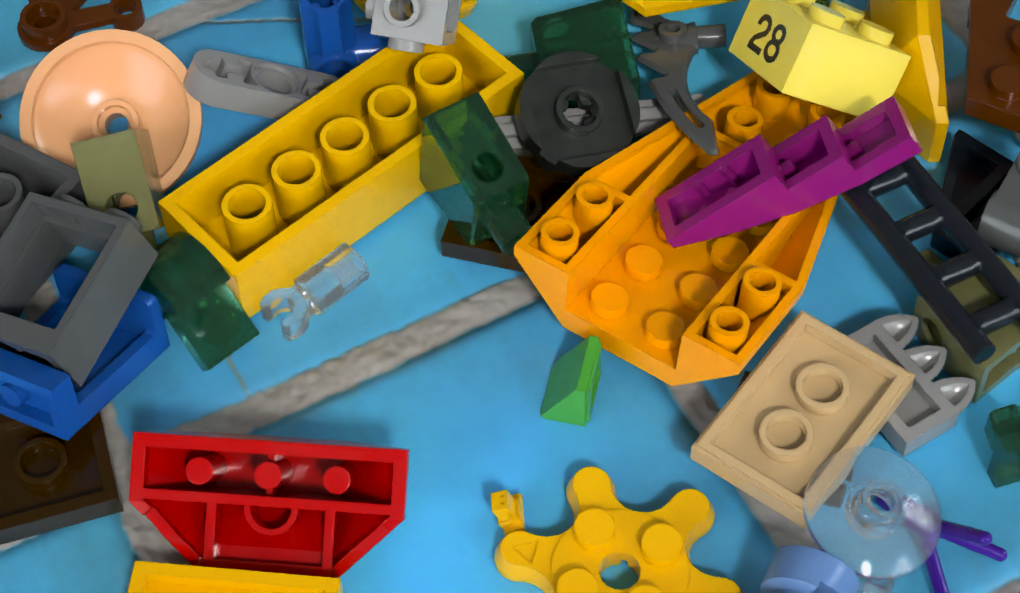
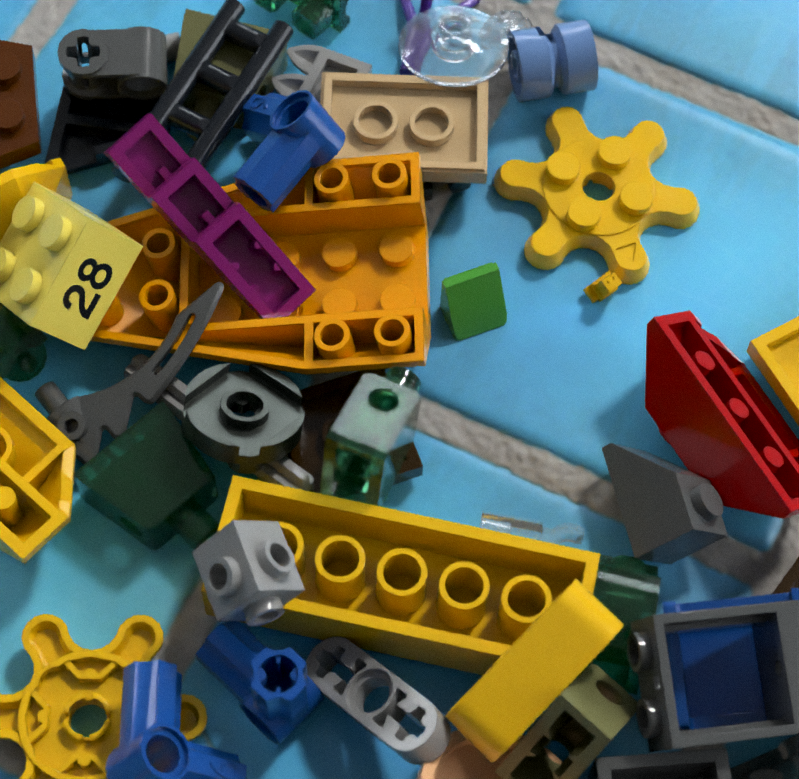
camera: 130 degrees left, 10 degrees up
none -> blue piece [233,90,346,212]
none -> yellow beam [444,579,624,763]
none -> dark grey slope [602,443,728,564]

